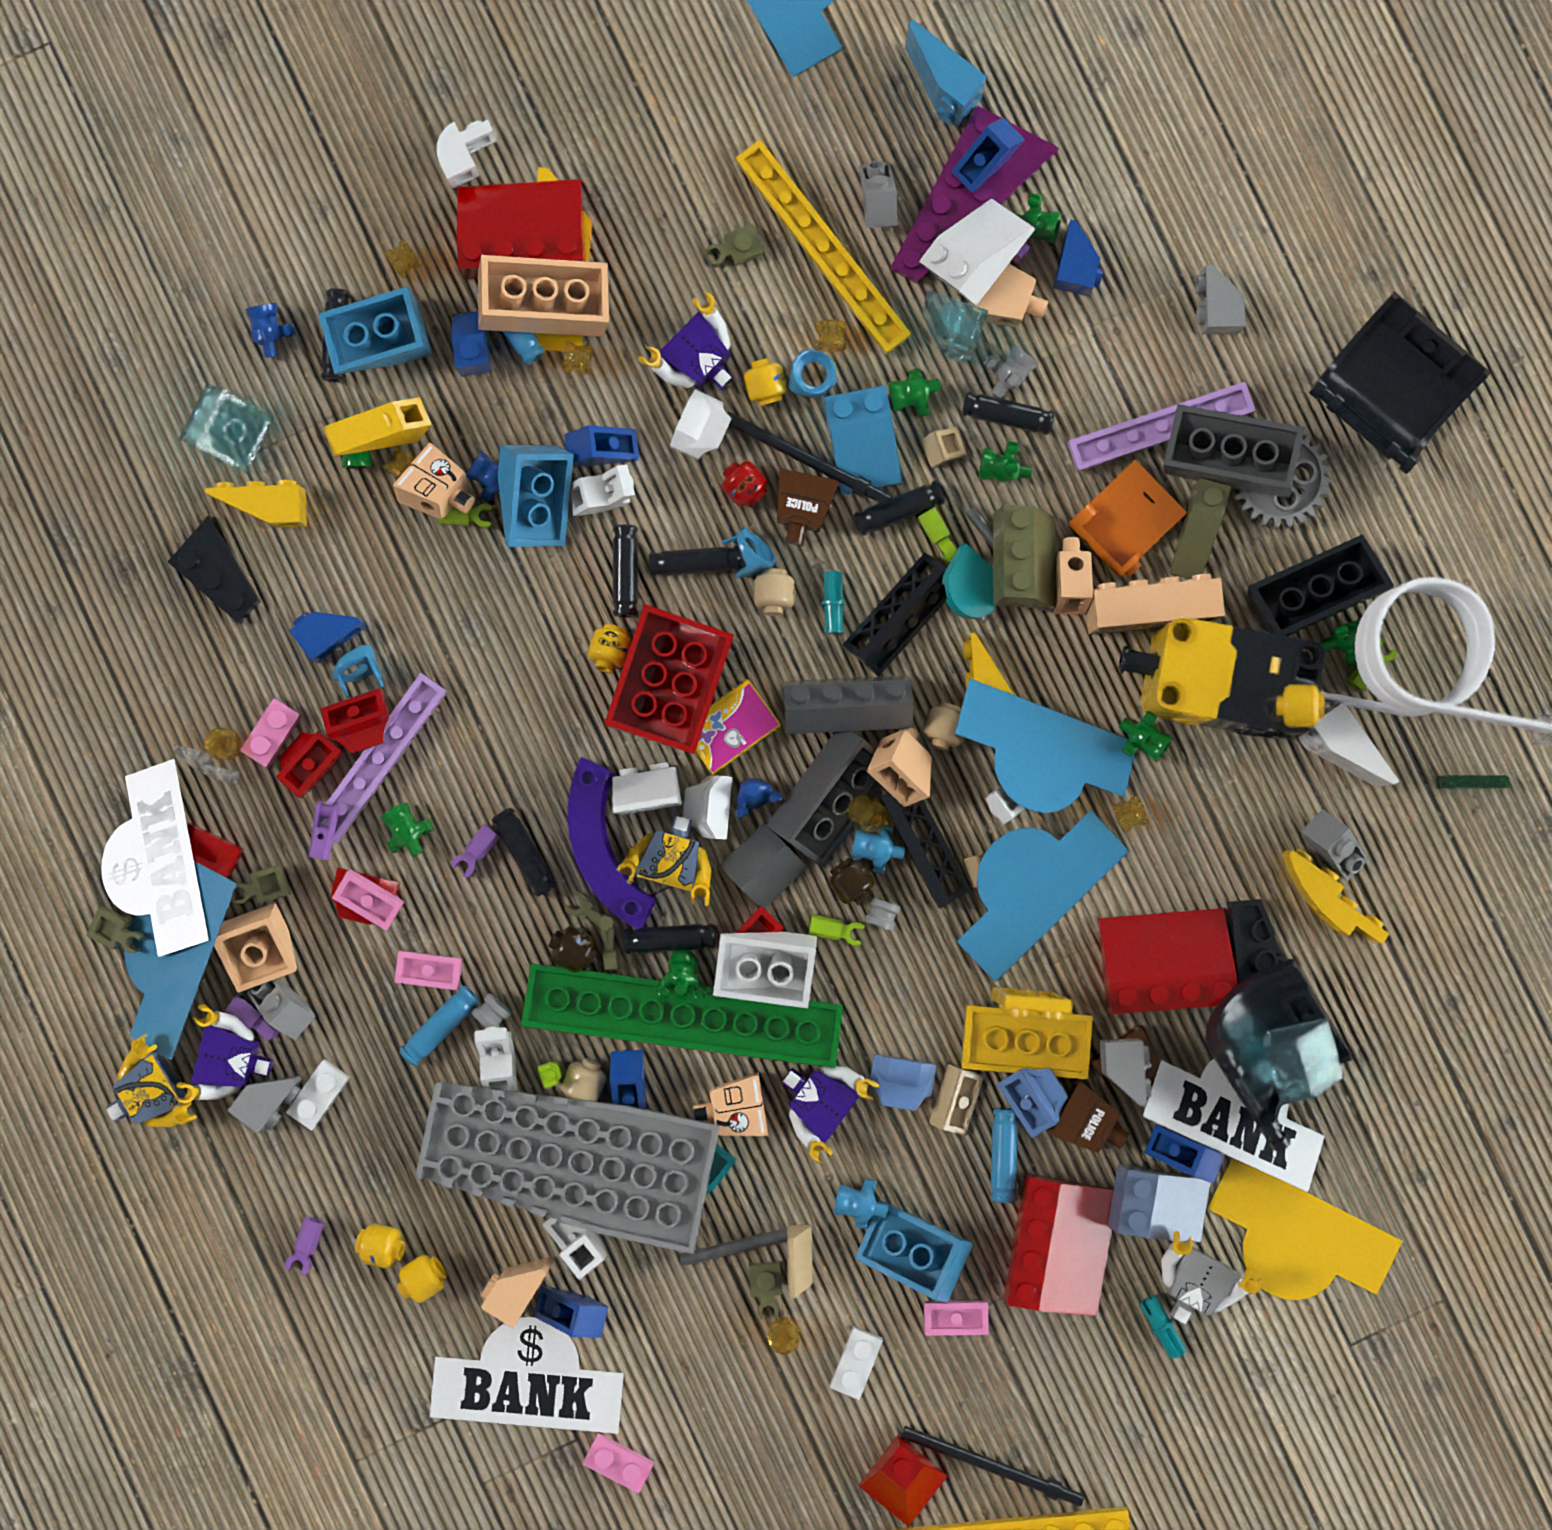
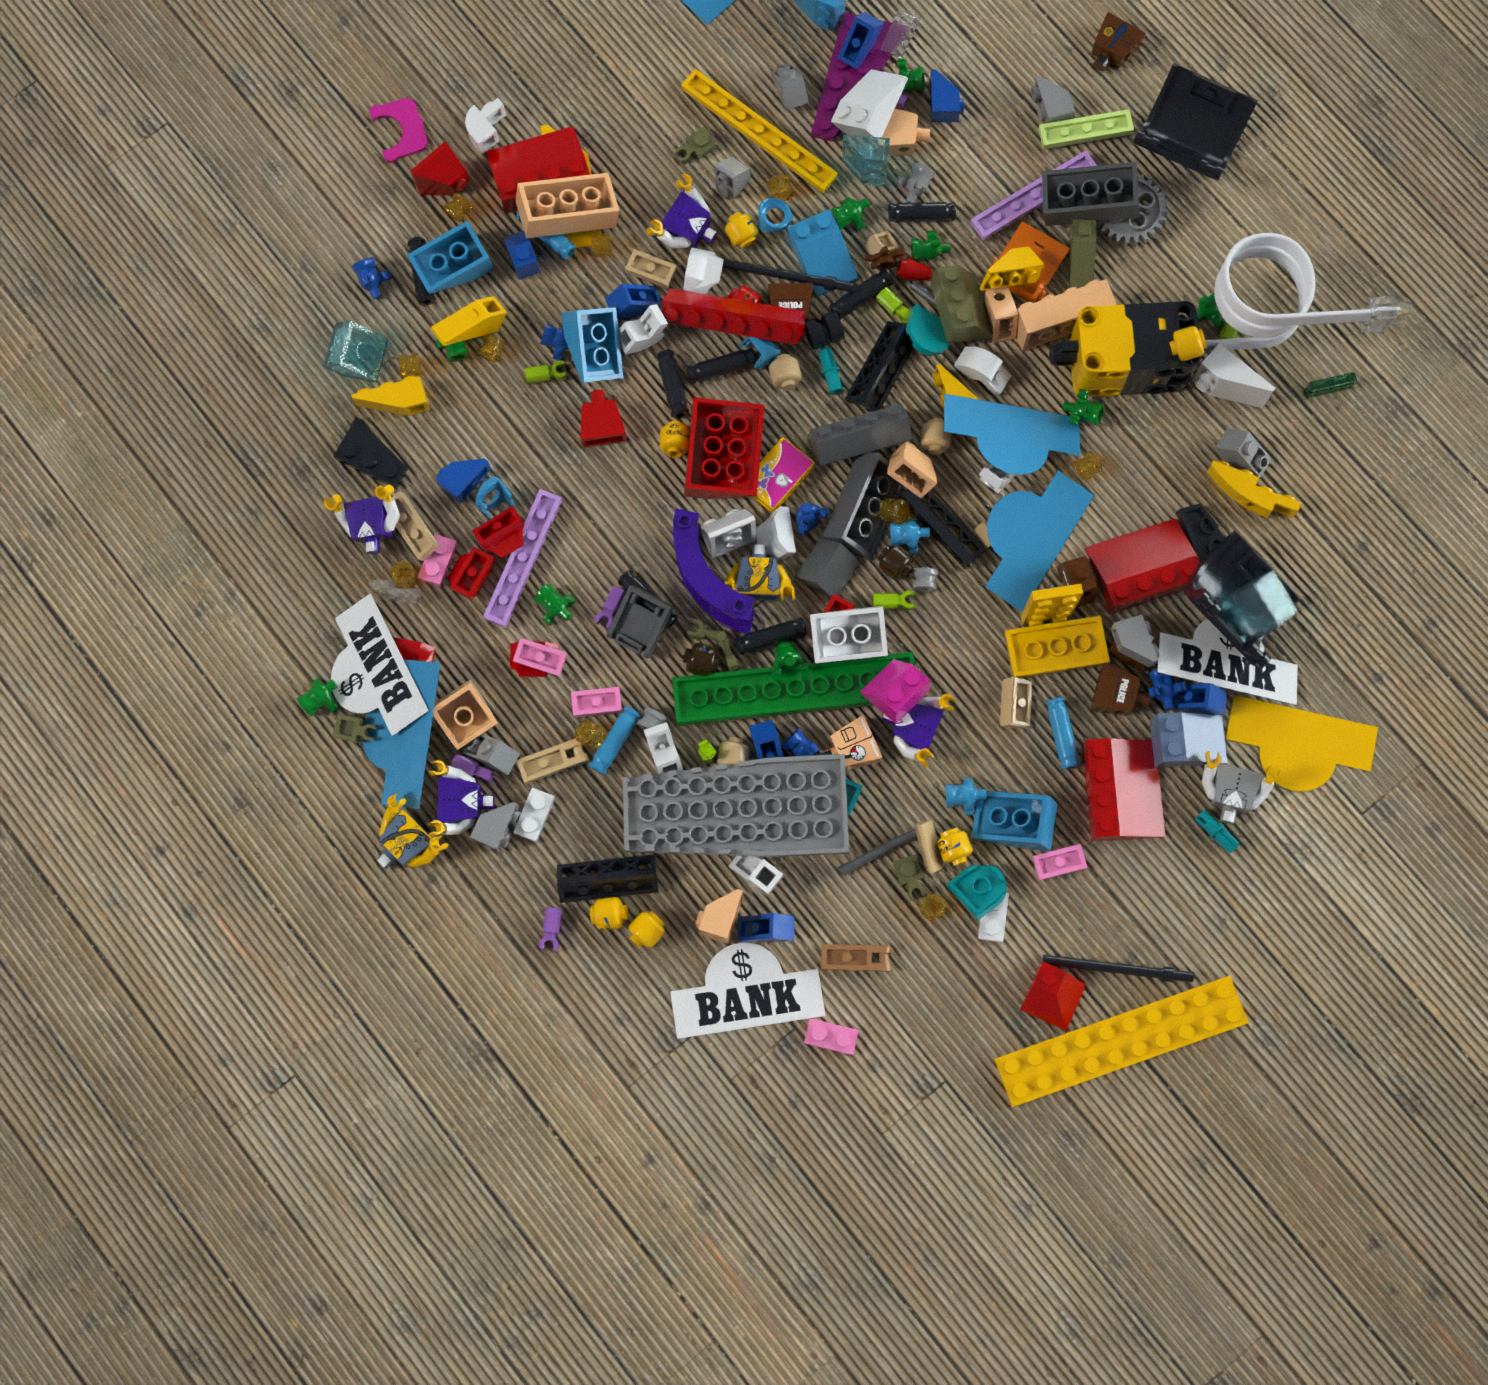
camera: 10 degrees left, 10 degrees down
olive plate [234,864,291,904] -> none
medium lavender bar [308,801,340,860] -> none
light nougat torso [393,443,475,519] -> none
medium blue slope [869,1054,937,1111] -> none
medium blue slope [996,1067,1068,1138] -> none
black slope [1246,534,1394,636] -> none
none -> green piece [297,678,339,717]
none -> torso [324,484,400,554]
none -> dark pink piece [369,98,428,163]
none -> tan plate [393,492,440,561]
none -> clear yellow wheel [398,352,422,378]
none -> red slope [410,141,470,196]
none -> tan plate [516,738,589,784]
none -> black fence [557,854,659,903]
none -> clear yellow wheel [575,719,606,748]
none -> red torso [580,390,627,448]
none -> dark grey container [606,585,674,659]
none -> tan plate [625,249,677,289]
none -> red brick [662,289,805,345]
none -> light grey slope [715,156,751,200]
none -> blue piece [782,728,819,756]
none -> black wheel [804,311,845,351]
none -> medium nougat plate [821,944,891,972]
none -> dark pink slope [860,659,930,724]
none -> reddish brown animal [864,246,905,270]
none -> clear slope [881,8,921,59]
none -> red cone [897,257,932,281]
none -> yellow head [937,828,973,866]
none -> teal tile [947,864,1007,920]
none -> white brick [954,347,1011,395]
none -> yellow slope [979,246,1044,291]
none -> yellowish green plate [1038,109,1134,149]
none -> reddish brown torso [1056,556,1097,608]
none -> reddish brown torso [1091,12,1145,71]
none -> blue piece [1148,669,1187,711]

